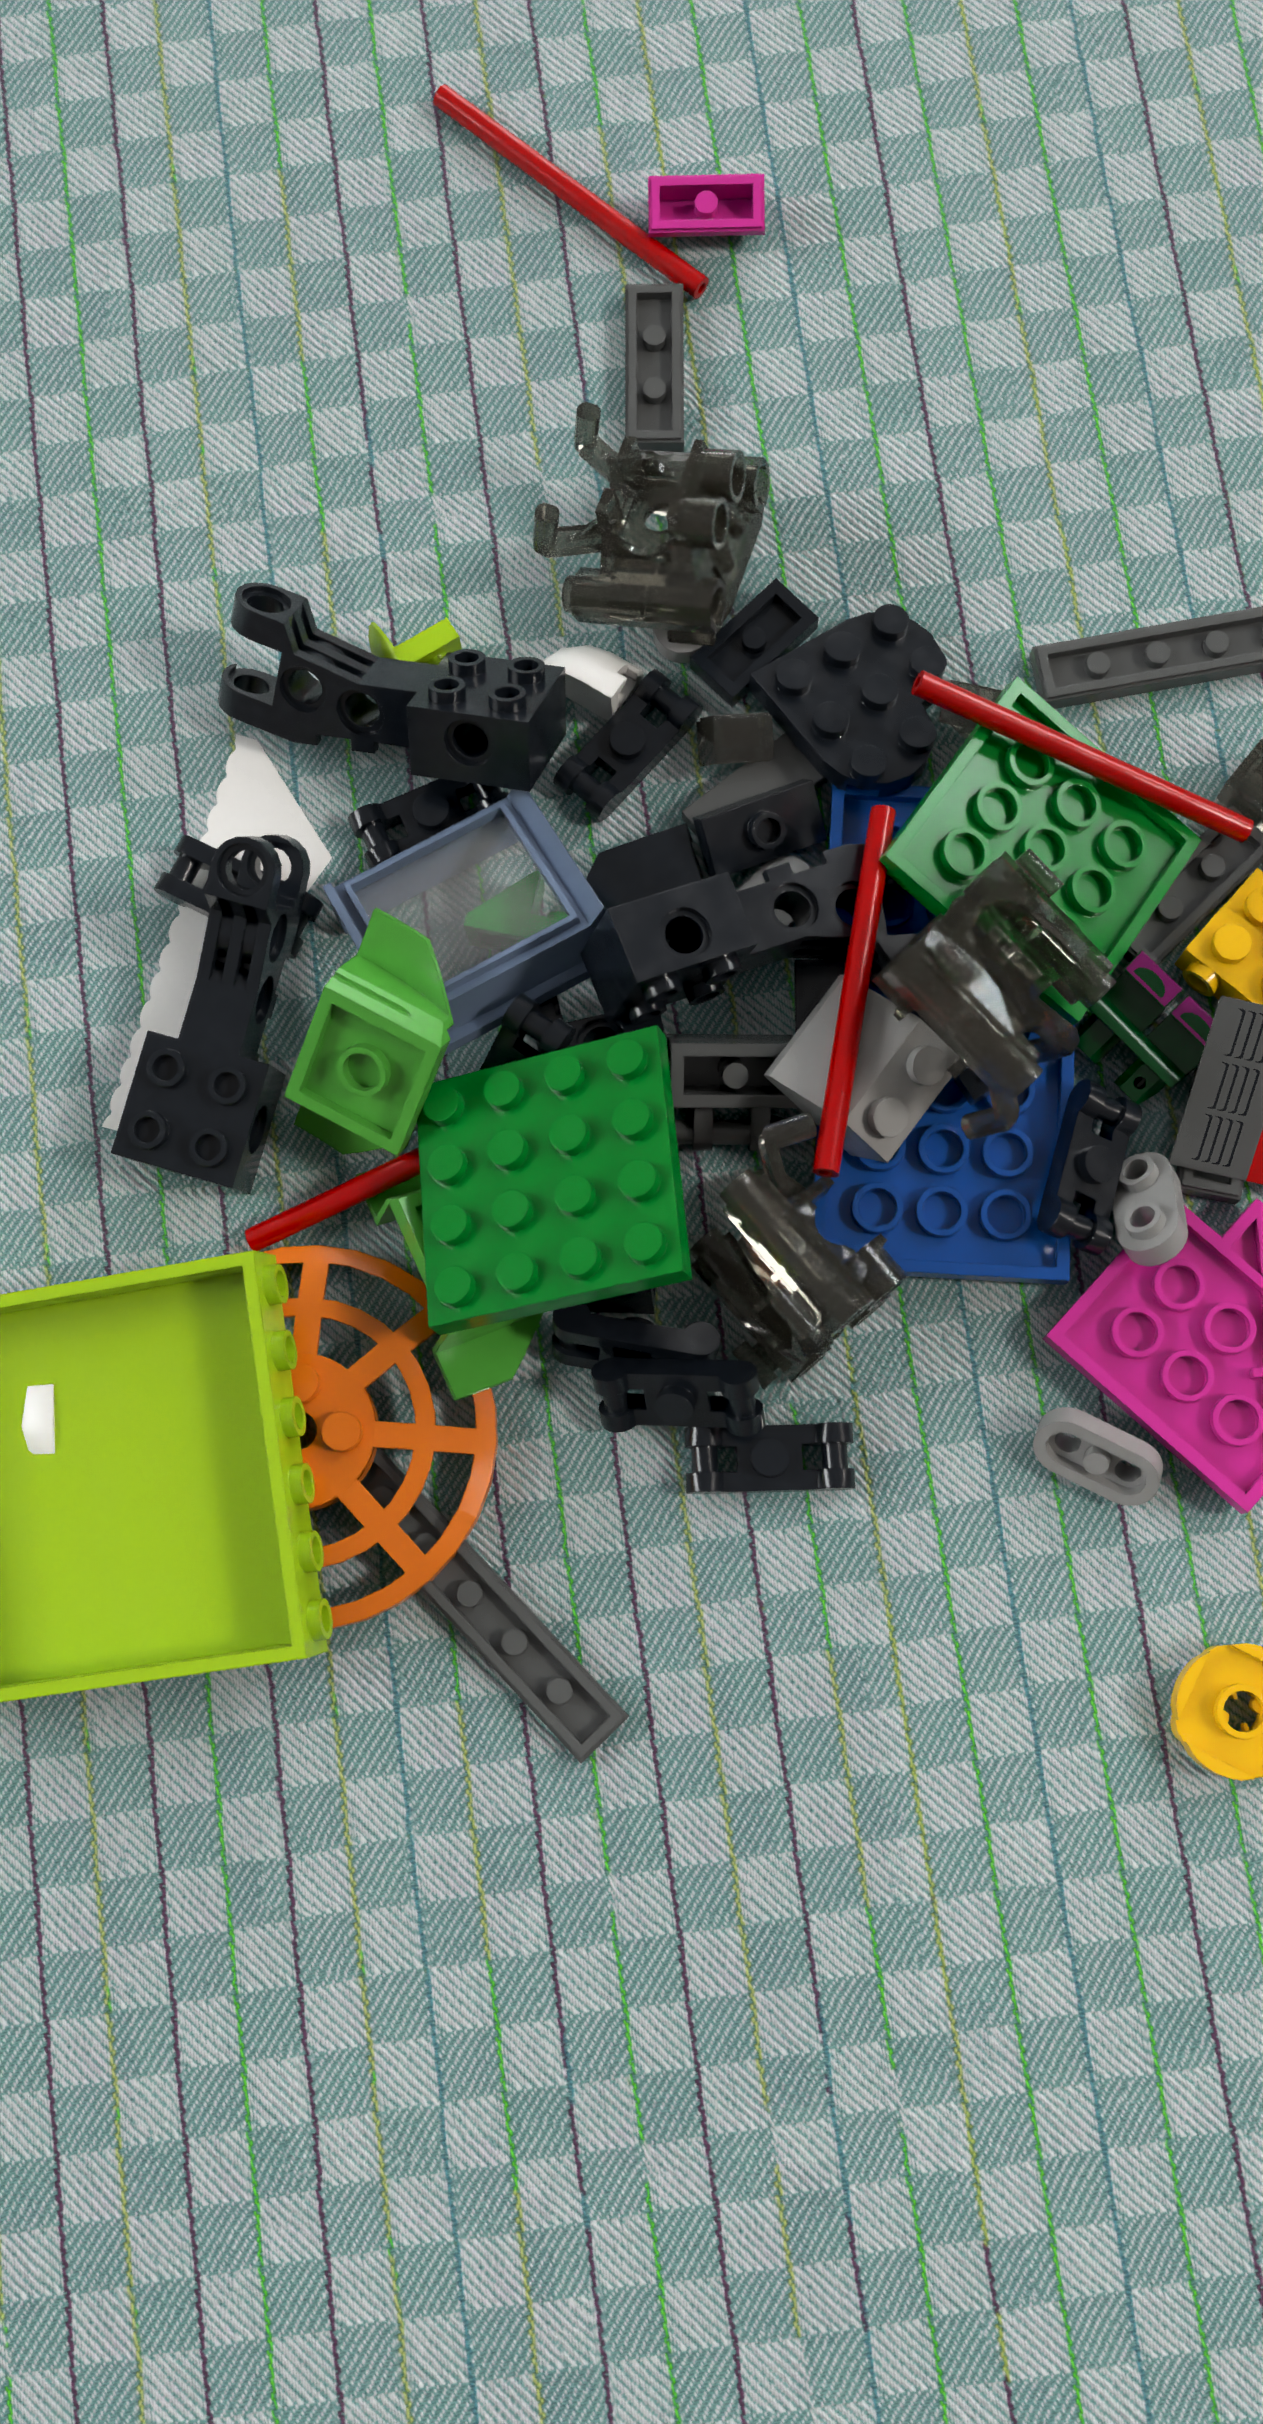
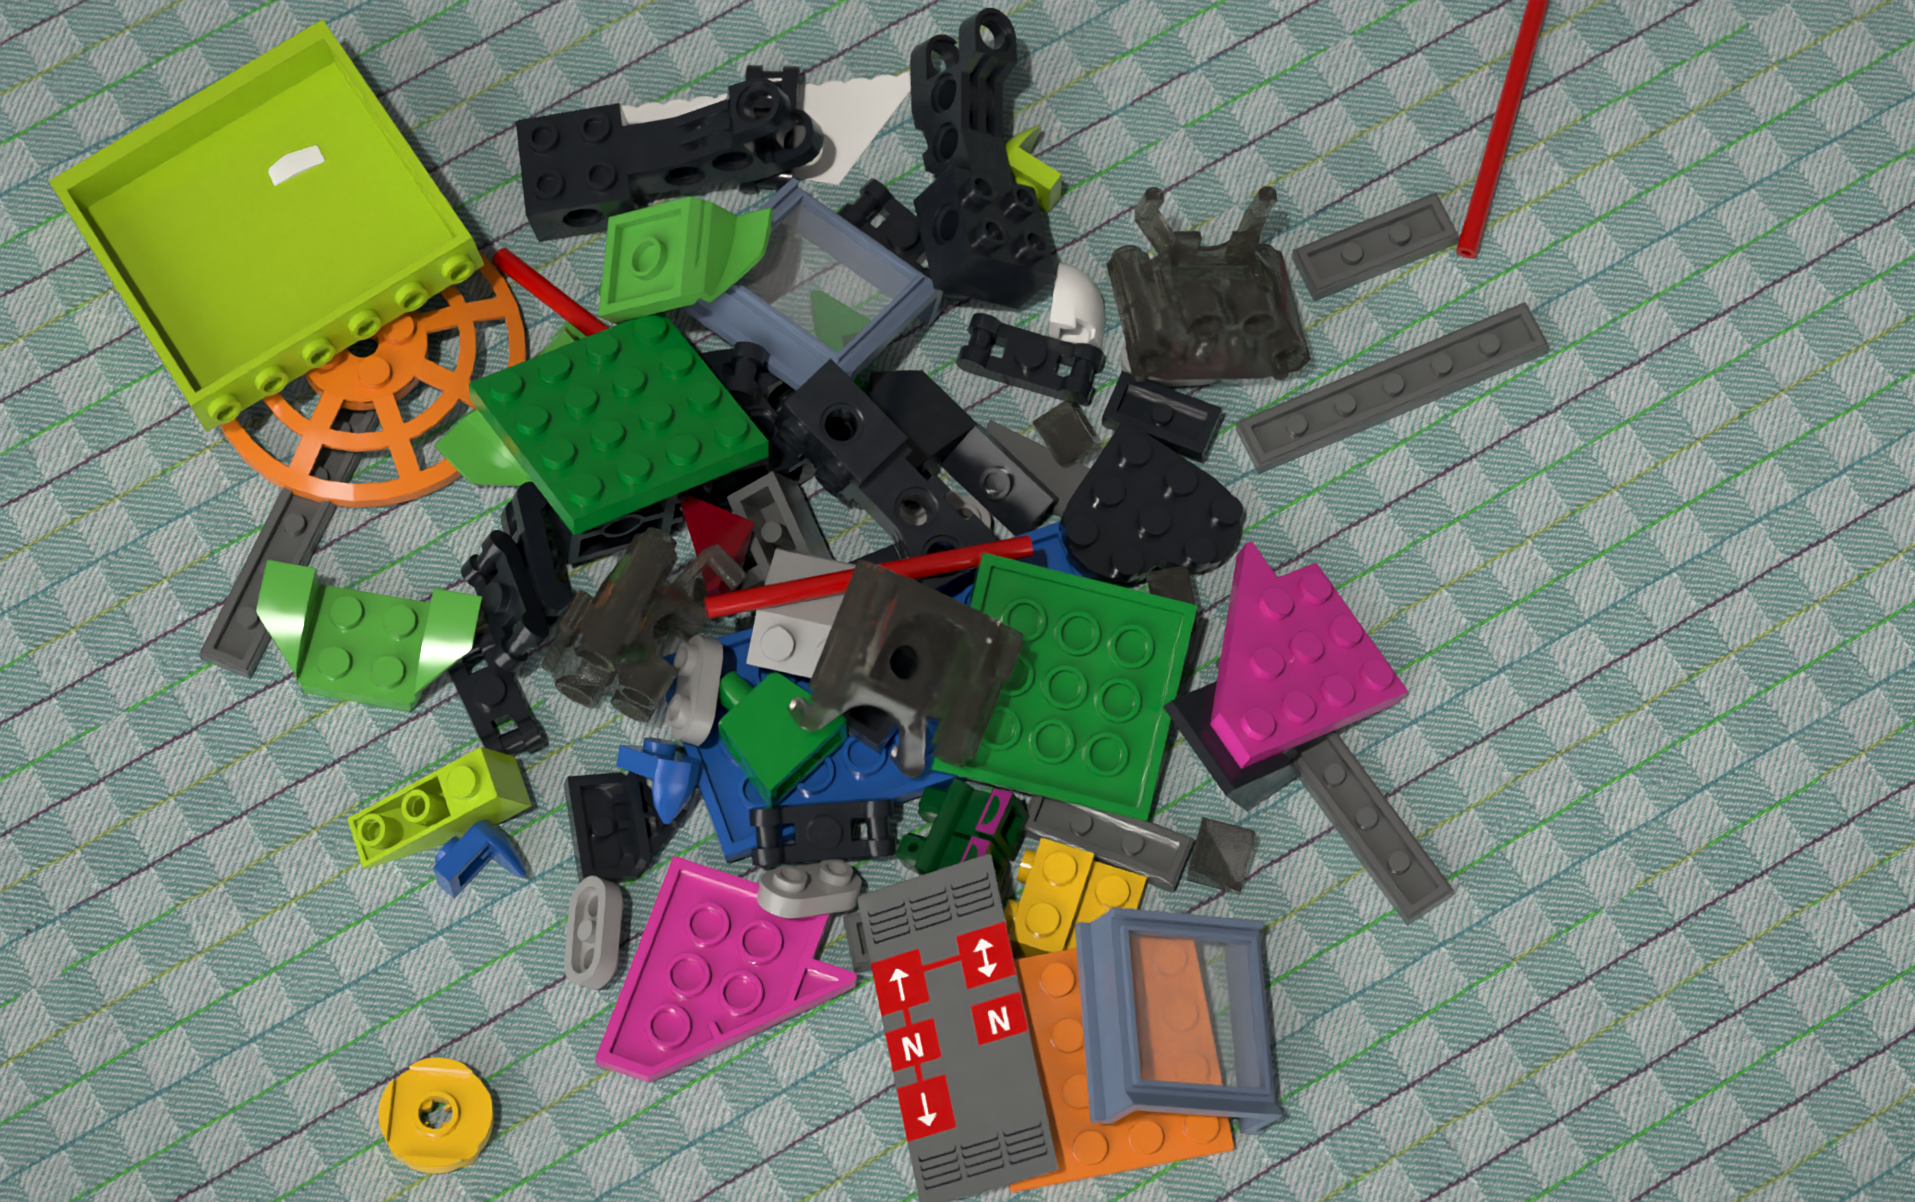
camera: 60 degrees right, 10 degrees down
dark pink slope [648,174,765,237] -> none
red piece [911,670,1254,843] -> none
none -> bright green piece [256,560,483,712]
none -> lime slope [347,747,532,869]
none -> blue plate [433,820,526,899]
none -> black slope [563,771,688,884]
none -> blue plate [616,737,701,824]
none -> light grey plate [666,634,723,746]
none -> dark red slope [681,495,755,596]
none -> green torso [717,671,848,806]
none -> black slope [1163,681,1301,812]
none -> dark pink wing [1210,541,1408,769]
none -> dark grey tile [1236,302,1549,474]

